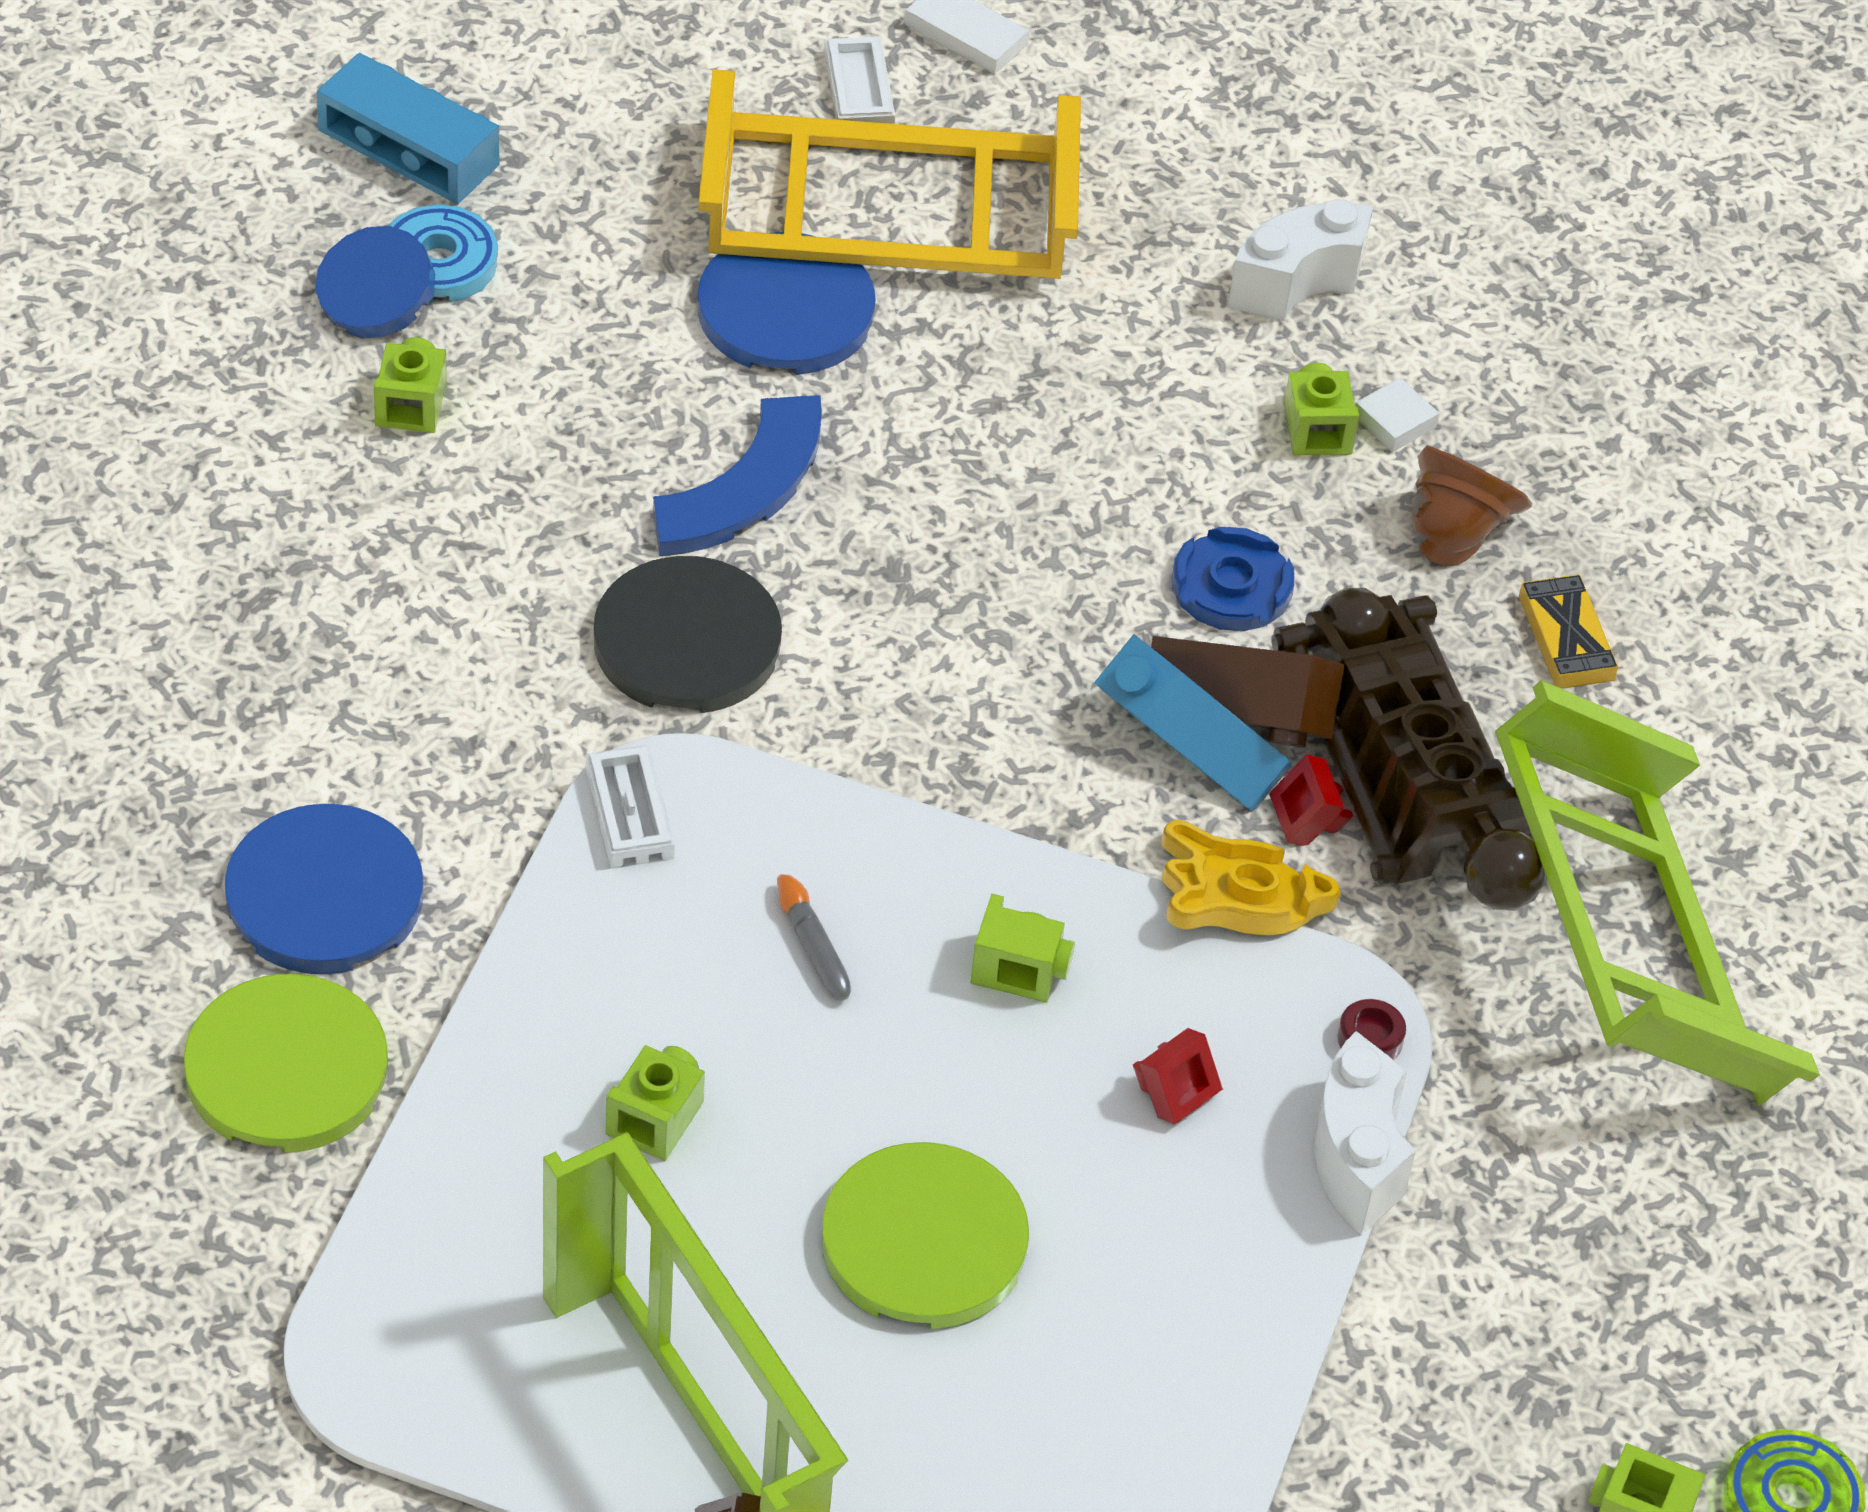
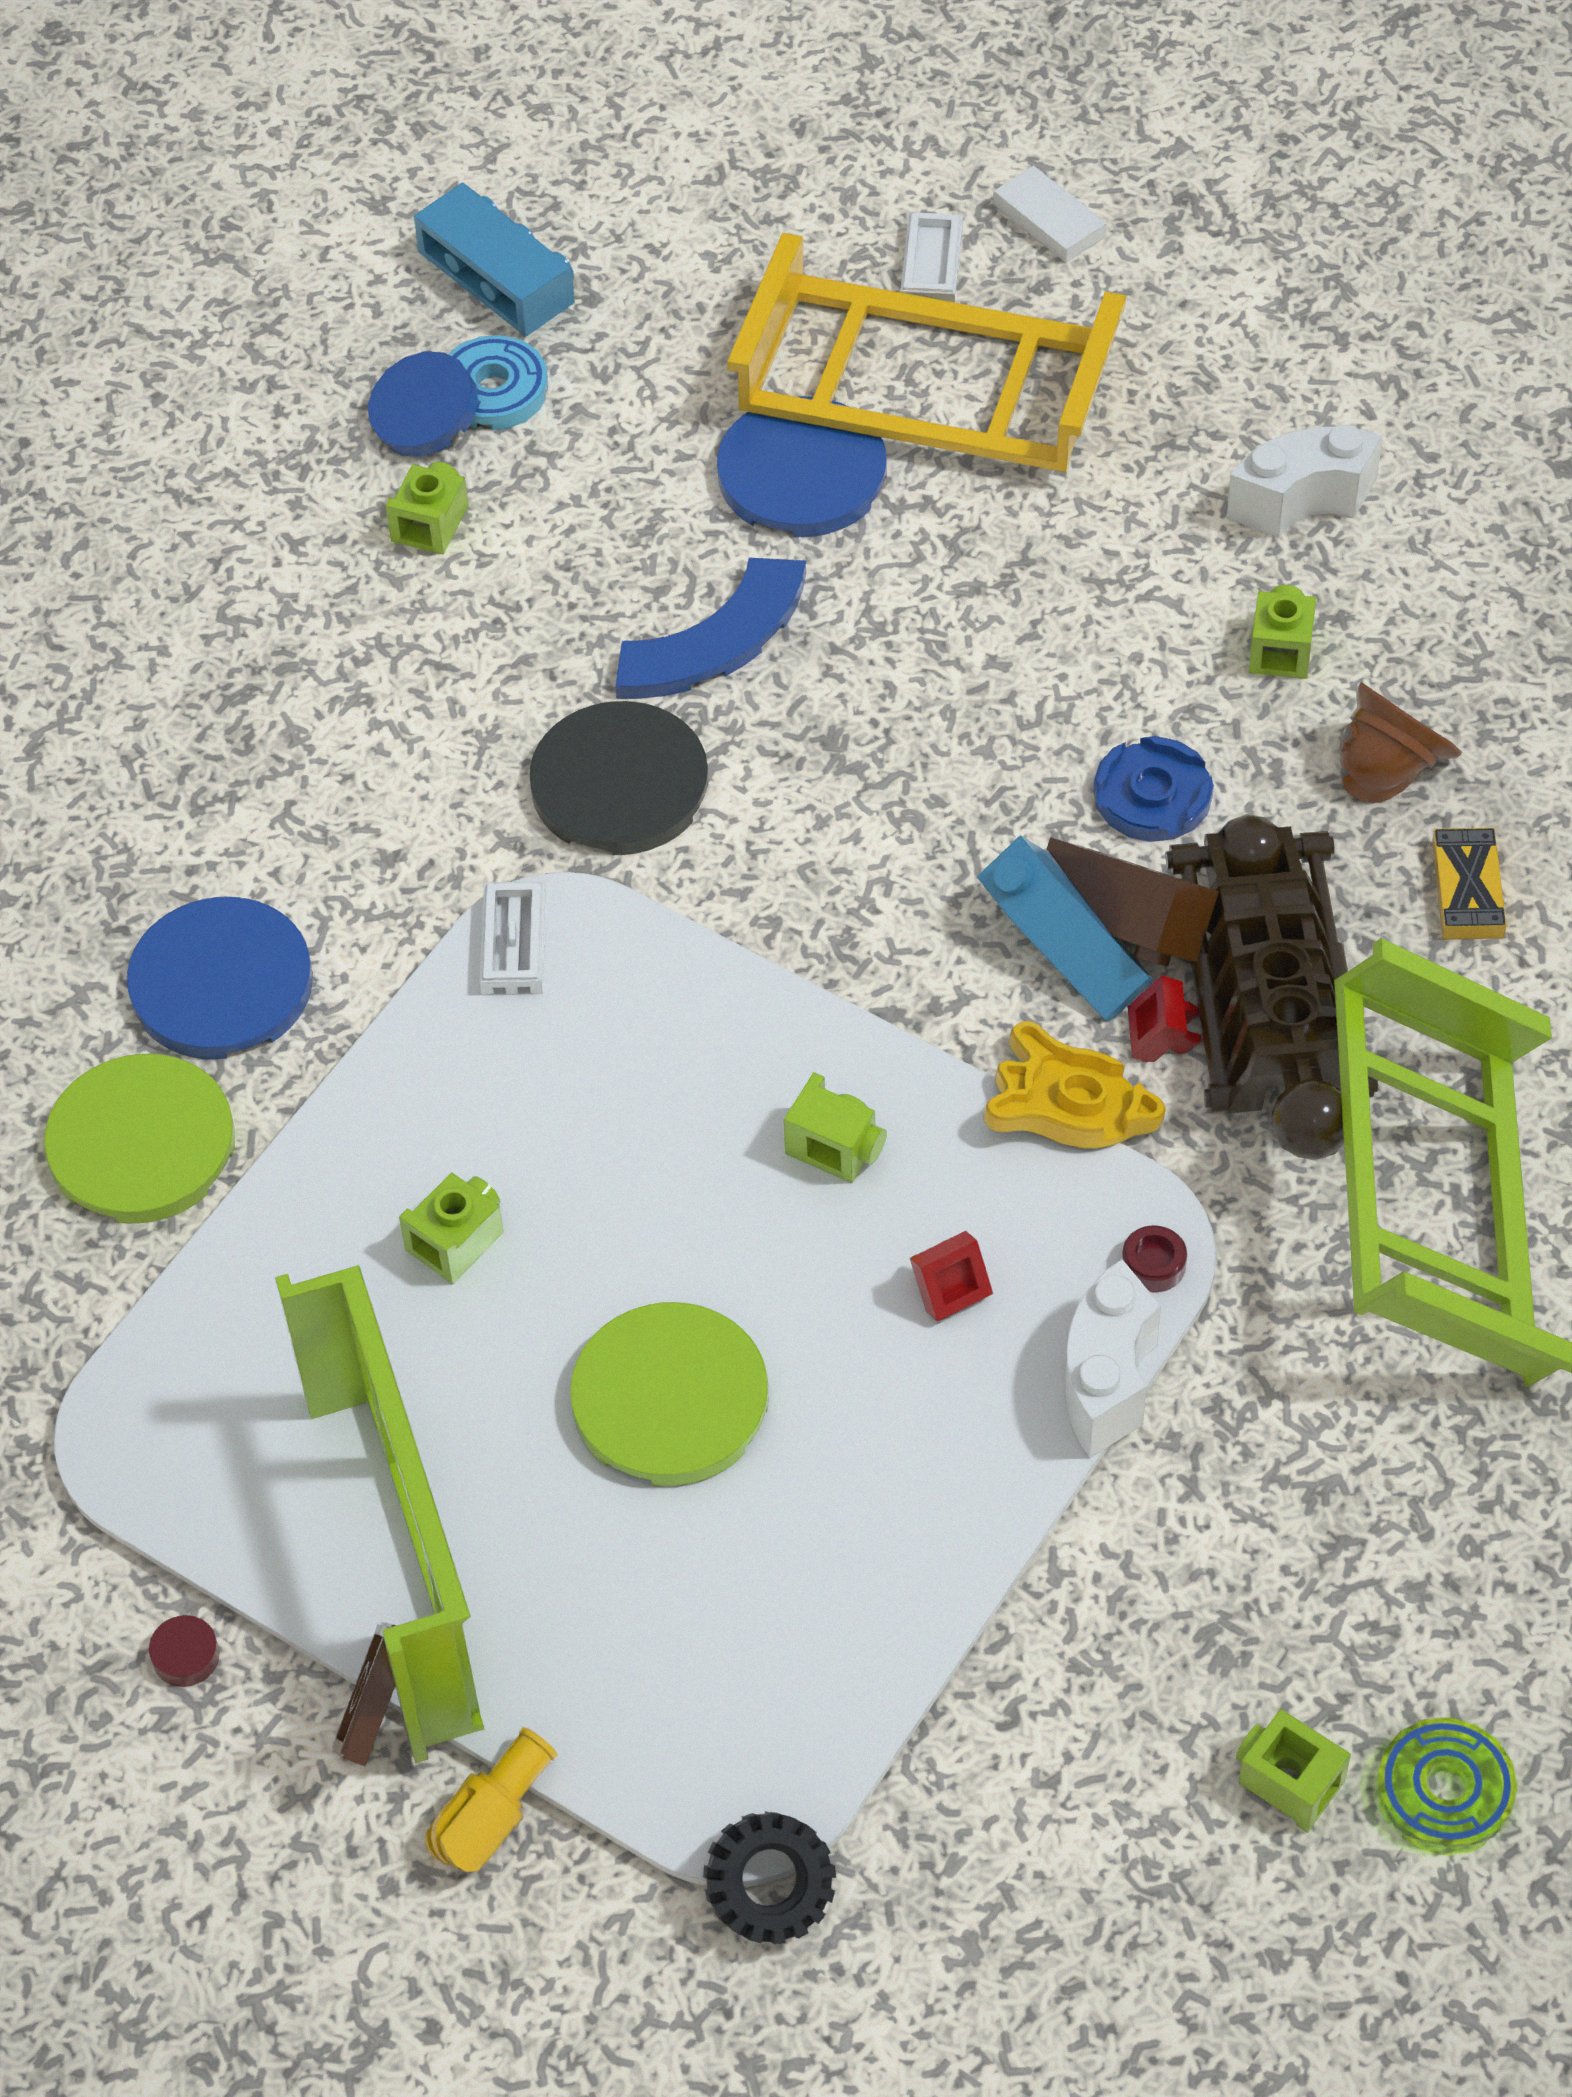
camera: 20 degrees right, 5 degrees up
flat silver piece [777,874,851,1001] -> none
white tile [1355,377,1440,452] -> none

